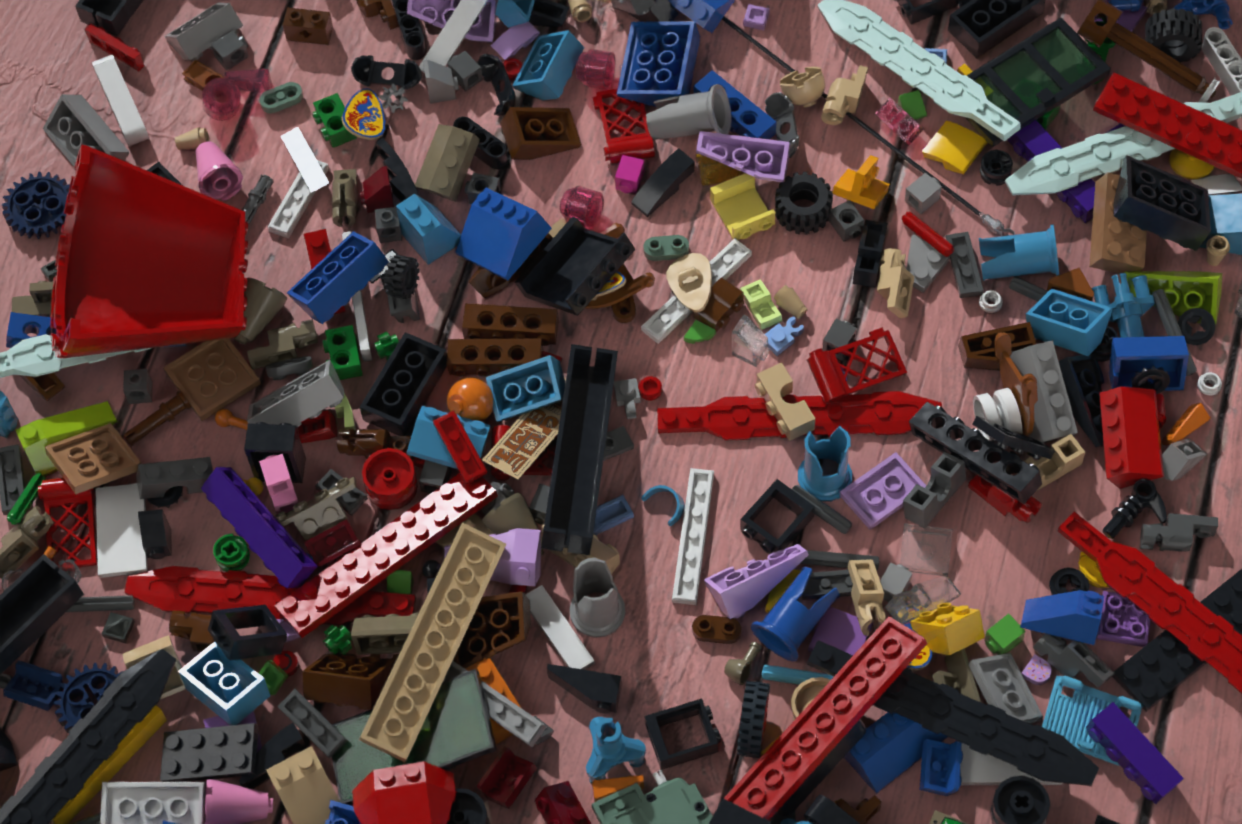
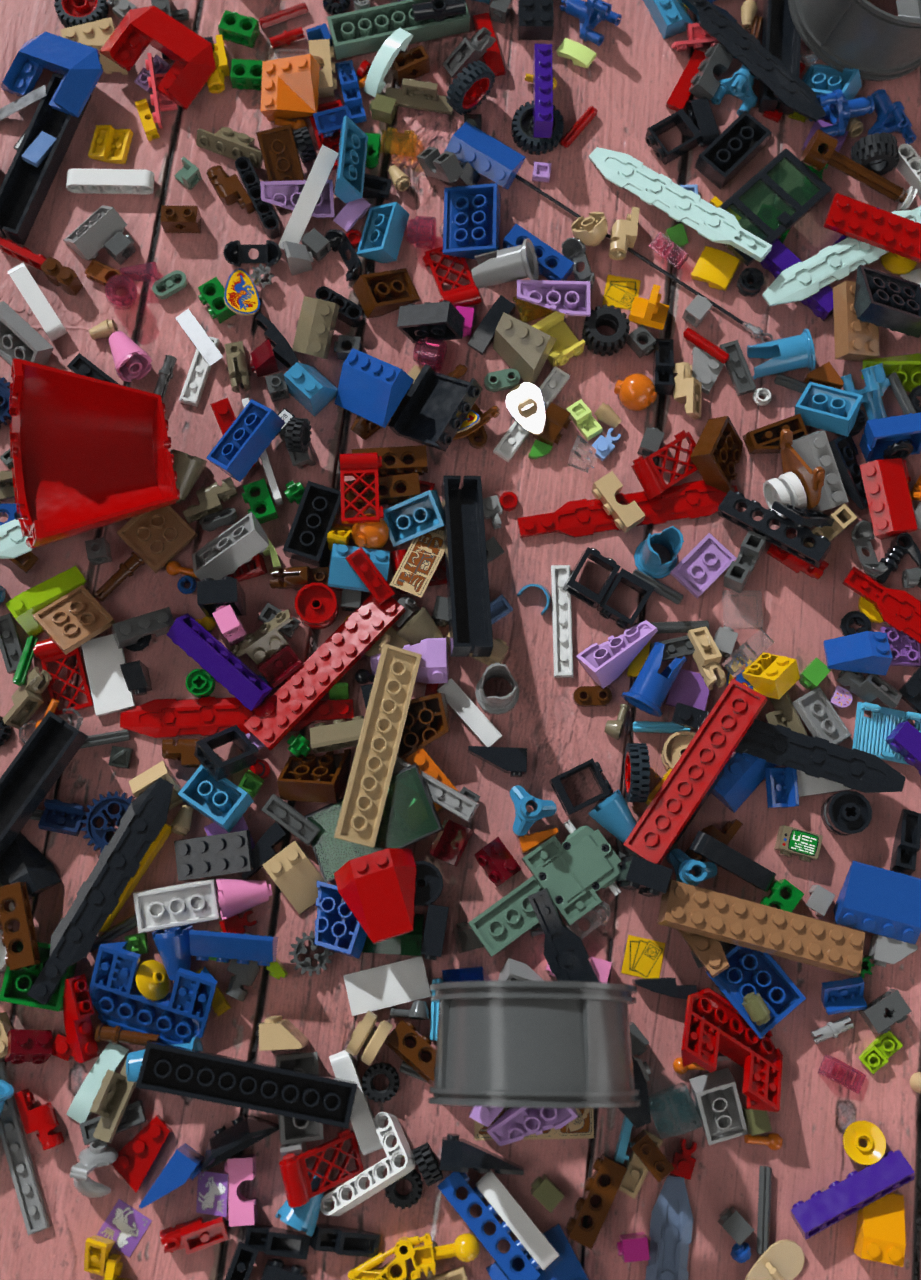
camera: 15 degrees left, 15 degrees up
none -> reddish brown brick [41,257,83,296]
none -> tan cone [171,805,194,836]
none -> blue plate [177,575,197,594]
none -> yellow slope [327,524,352,551]
none -> red piece [340,452,384,524]
none -> black brick [397,300,465,343]
none -> dark tan wedge [493,312,557,384]
none -> black window [562,547,621,609]
none -> dark azure cone [588,789,636,844]
none -> yellow sticker [602,275,641,310]
none -> orange brick [614,374,657,411]
none -> reddish brown wedge [690,416,743,494]
none -> dark grey piece [851,520,888,578]

